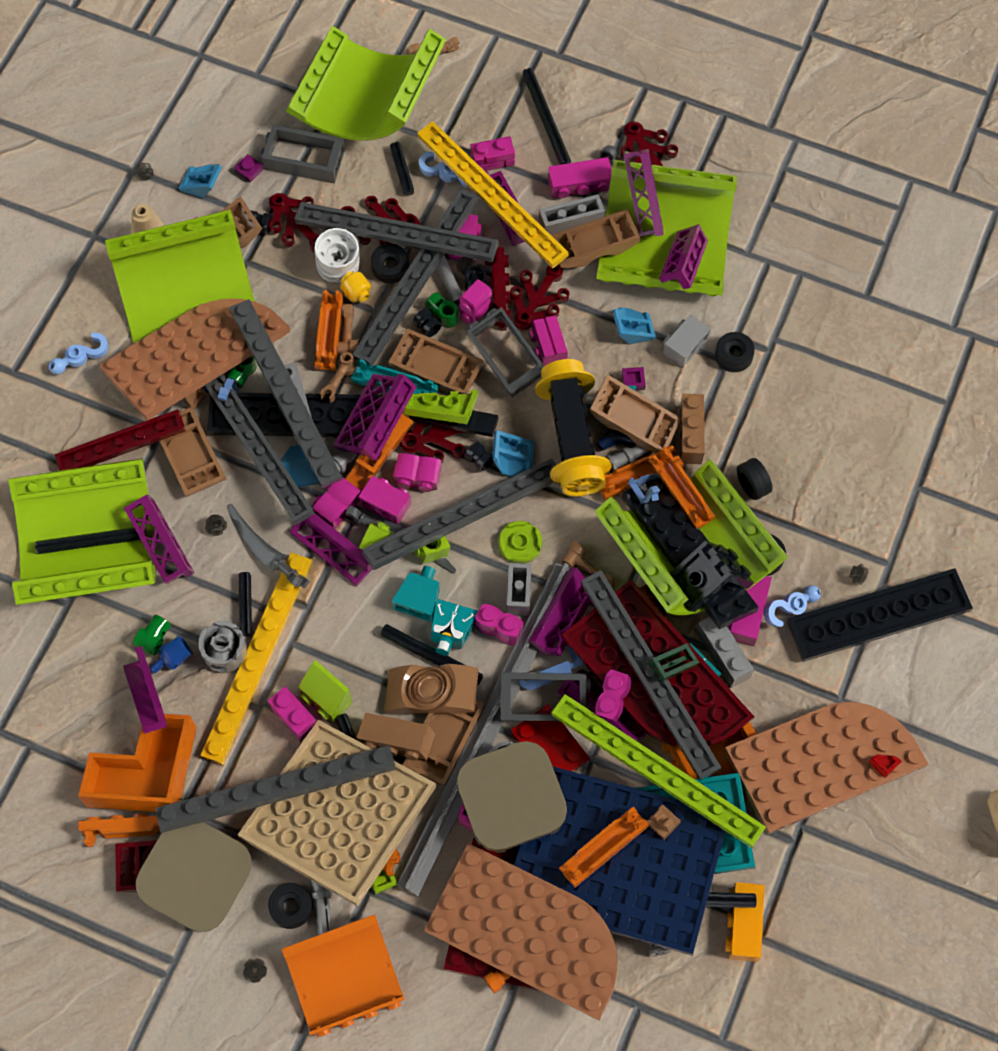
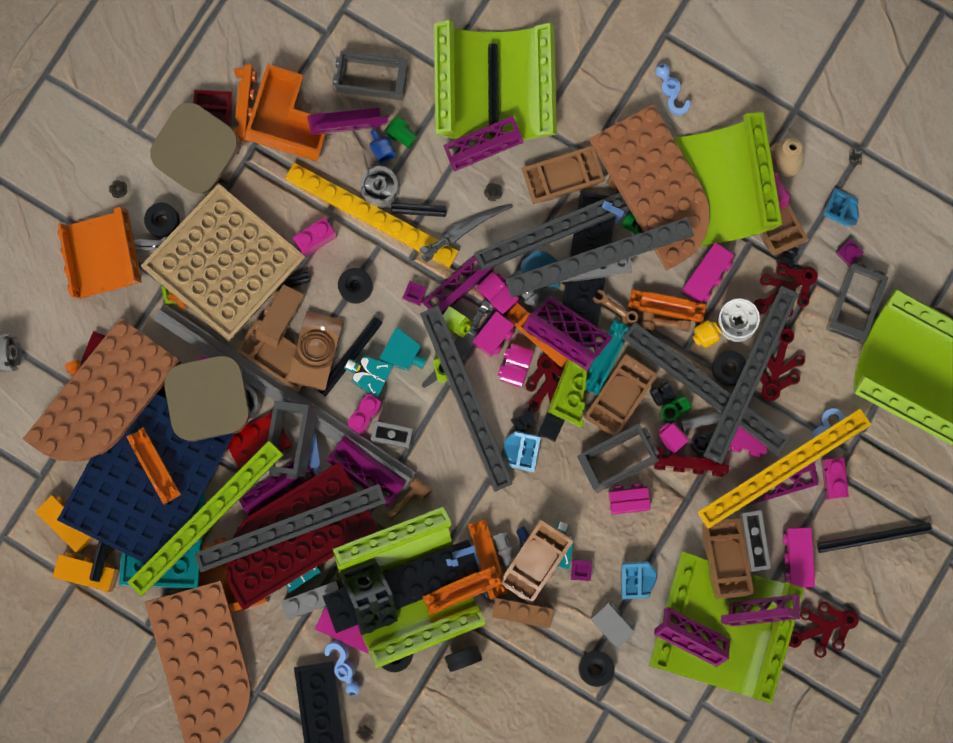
camera: 105 degrees right, 15 degrees up
dark red plate [55,409,186,471] -> none
dark grey plate [155,745,396,833] -> none
lime slope [298,660,352,723] -> none
black axle [390,142,414,196] -> none
lime tile [498,521,542,564] -> none
dark red plant [510,264,570,330] -> none
brick [535,359,612,497] -> none
dark pink brick [595,669,631,722] -> none
dark grey hinge [599,145,617,163] -> none
medium nougat tile [647,805,681,840] -> none
dark green tile [648,643,699,682] -> none
red tile [868,754,902,778] -> none
none -> light orange brick [35,495,94,553]
none -> dark grey window [333,51,408,101]
none -> black tyre [338,268,373,304]
none -> magenta plate [402,281,427,306]
none -> dark pink brick [681,242,734,303]

